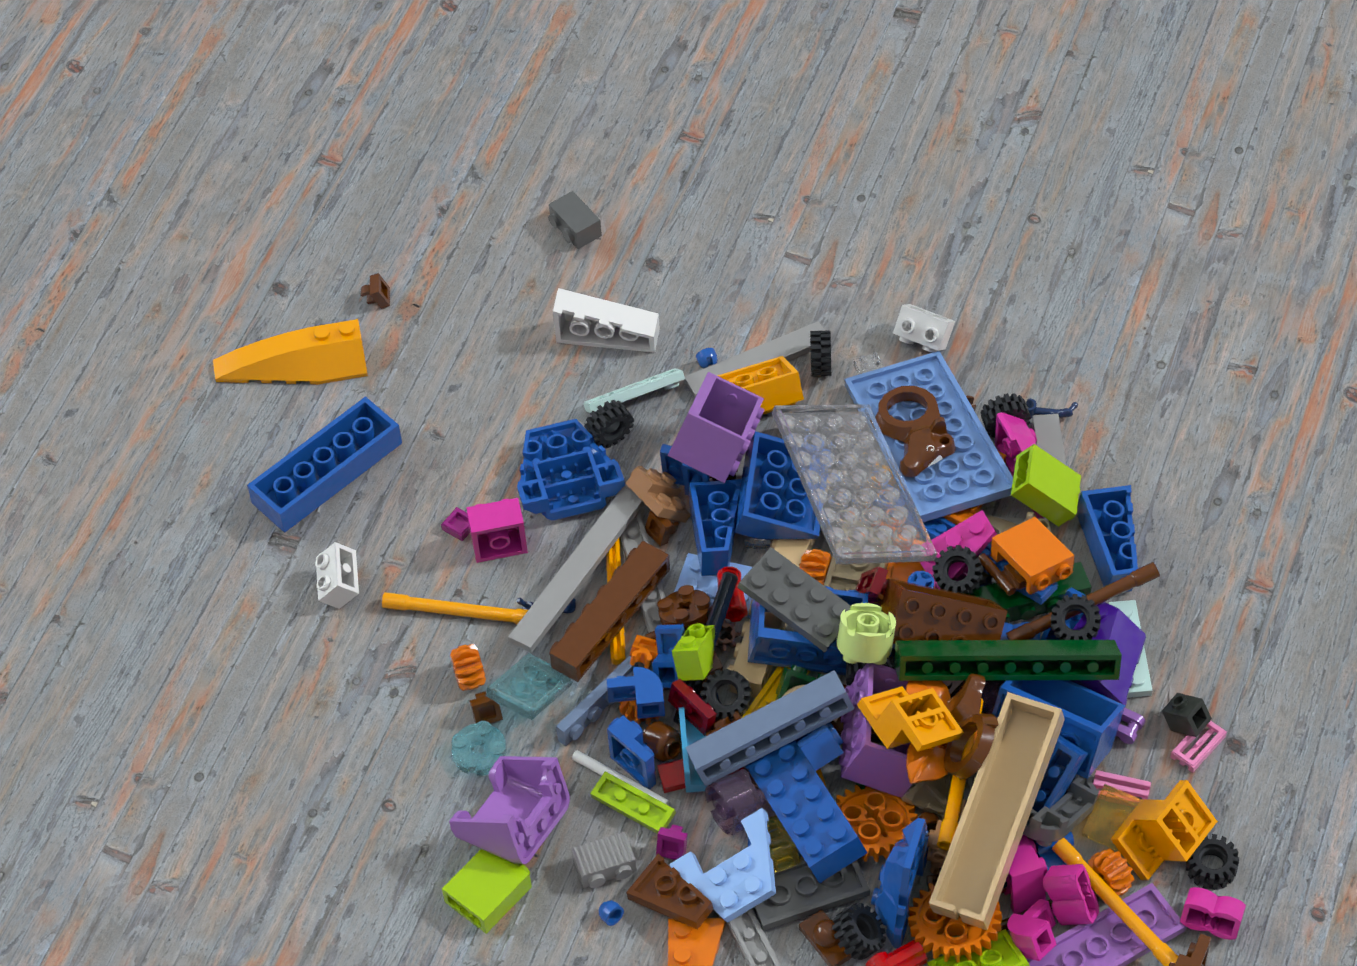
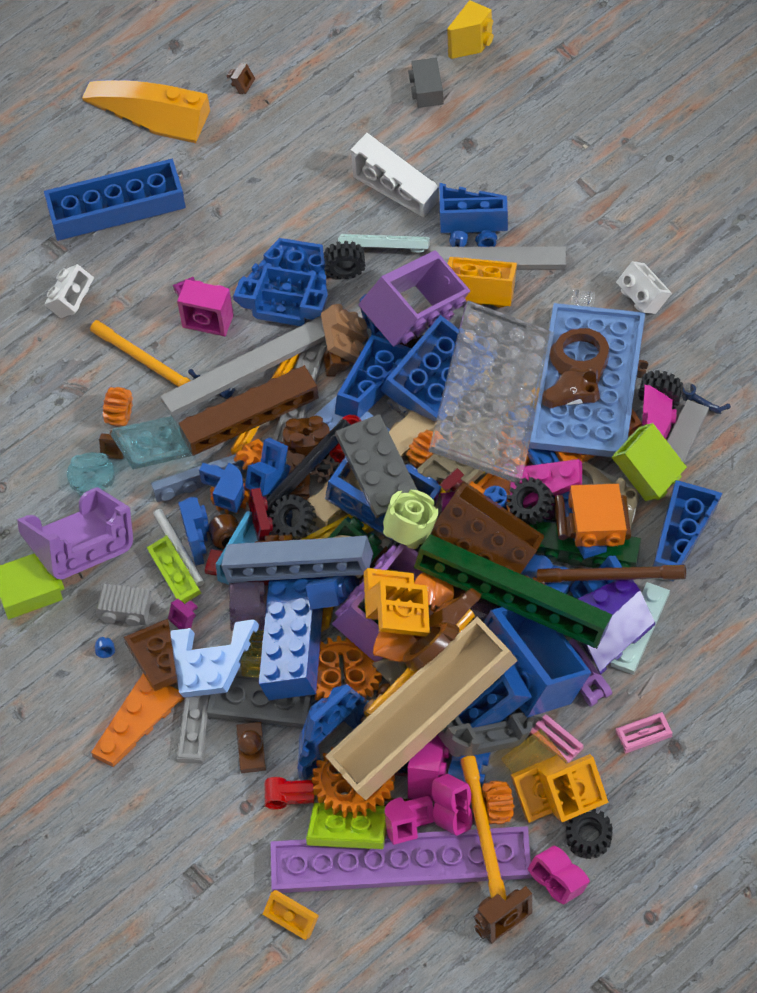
camera: 30 degrees right, 5 degrees up
lime slope [672,623,715,681] -> none
black tyre [810,330,831,377] -> none
black tyre [832,903,886,960] -> none
black tyre [1051,594,1101,640] -> none
pearl dark grey brick [1162,693,1212,737] -> none
none -> blue wedge [439,183,508,233]
none -> yellow slope [447,0,494,59]
none -> blue plate [475,230,497,247]

